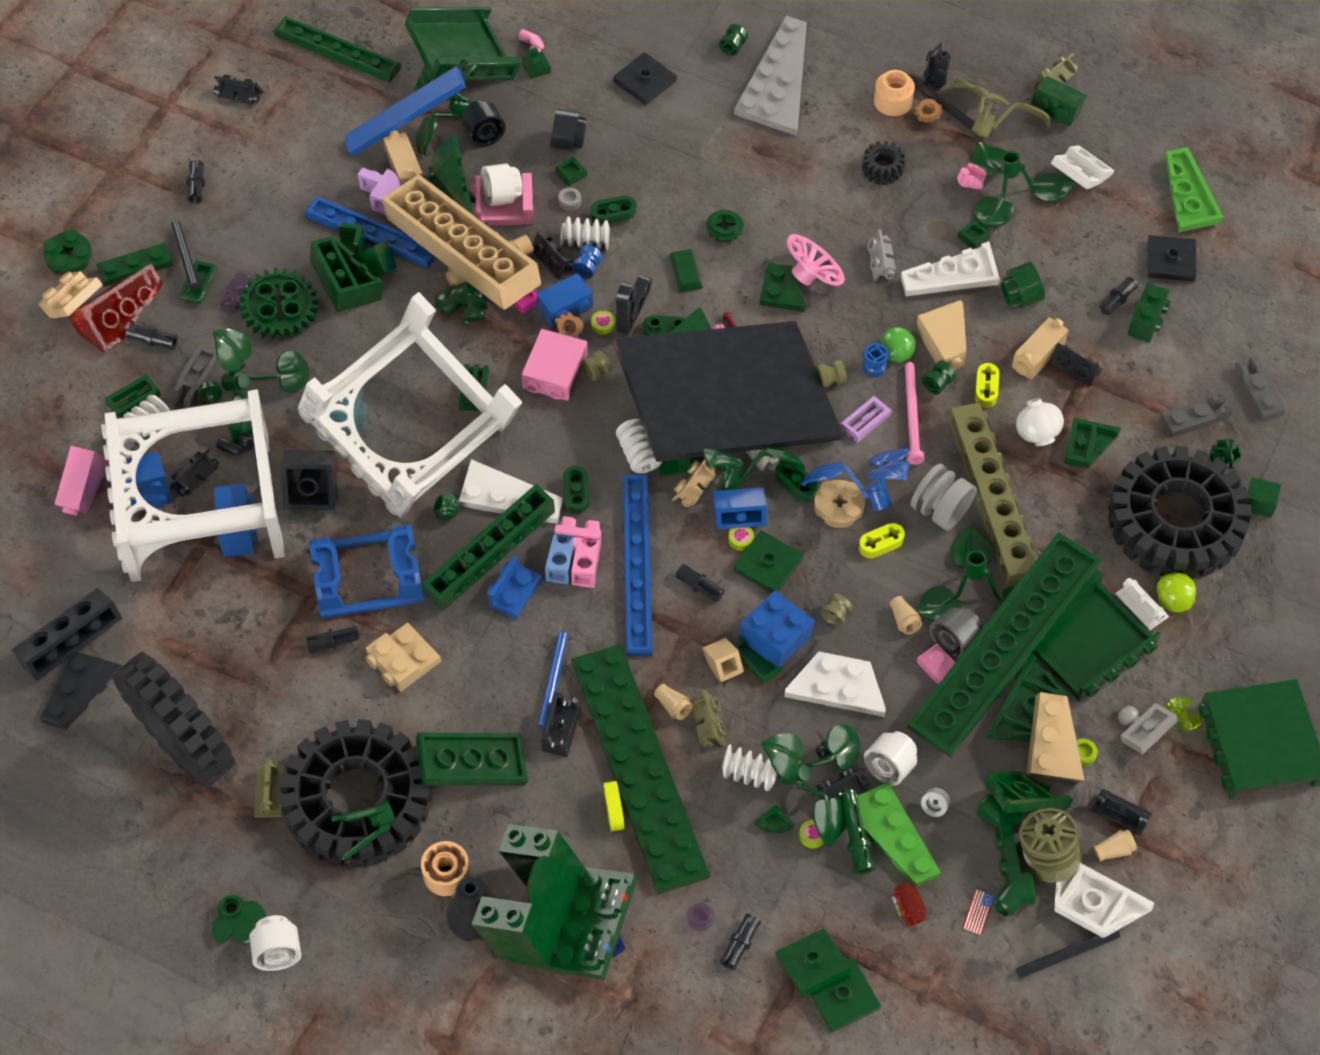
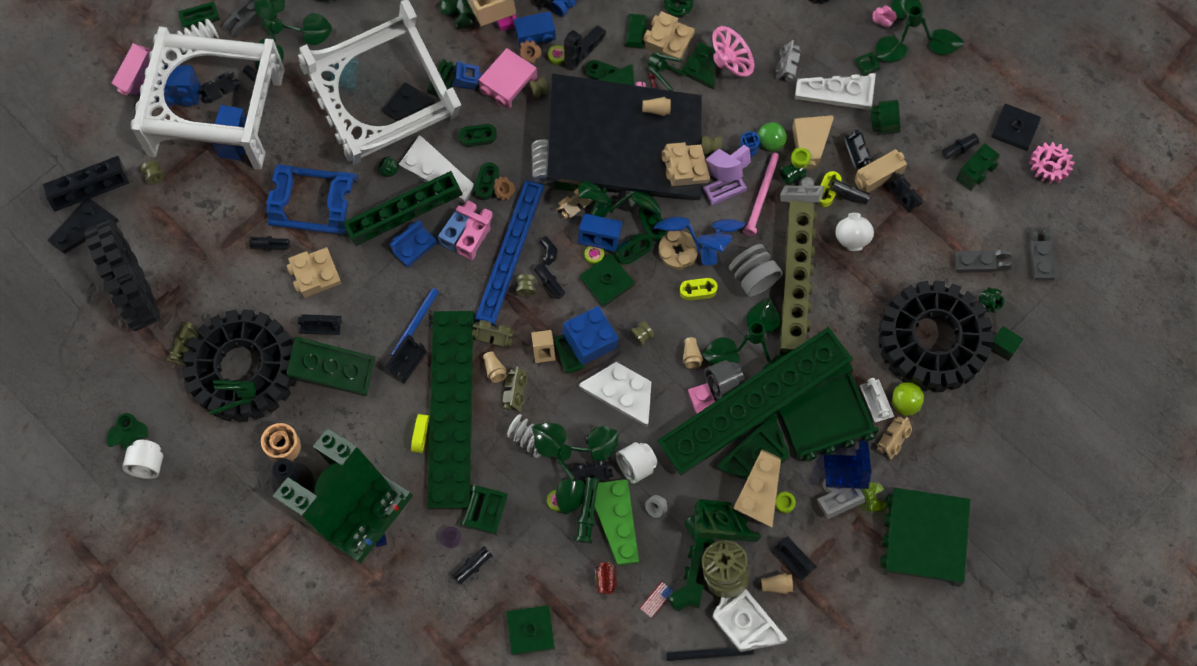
camera: 20 degrees right, 10 degrees up
dark green plate [197,381,222,403] -> none
black brick [280,450,338,510] -> none
dark green tile [755,805,794,833] -> none
dark green plate [775,928,852,997] -> none
white slope [1051,146,1114,189] -> none
dark green wing [1064,418,1121,468] -> none
bright green wing [1165,147,1223,233] -> none
none -> olive wheel [140,160,165,185]
none -> black hinge [298,314,342,335]
none -> black wing [383,82,435,121]
none -> blue window [452,61,482,90]
none -> dark green plate [458,124,497,147]
none -> dark green plate [460,485,508,535]
none -> olive hinge [472,320,516,348]
none -> medium nougat animal [494,177,515,200]
none -> olive wheel [516,274,536,297]
none -> black arm [540,236,558,265]
none -> dark green plate [615,233,653,264]
none -> tan cone [642,97,671,116]
none -> tan plate [644,11,695,63]
none -> dark green plant [647,52,686,92]
none -> tan plate [662,143,710,186]
none -> lavender brick [705,145,751,182]
none -> light grey plate [780,177,824,203]
none -> lime tile [791,148,811,168]
none -> clear blue bracket [823,441,872,489]
none -> black pin [829,179,870,205]
none -> black hinge [843,130,872,169]
none -> tan hinge [876,416,912,461]
none -> bright pink gear [1029,142,1074,184]

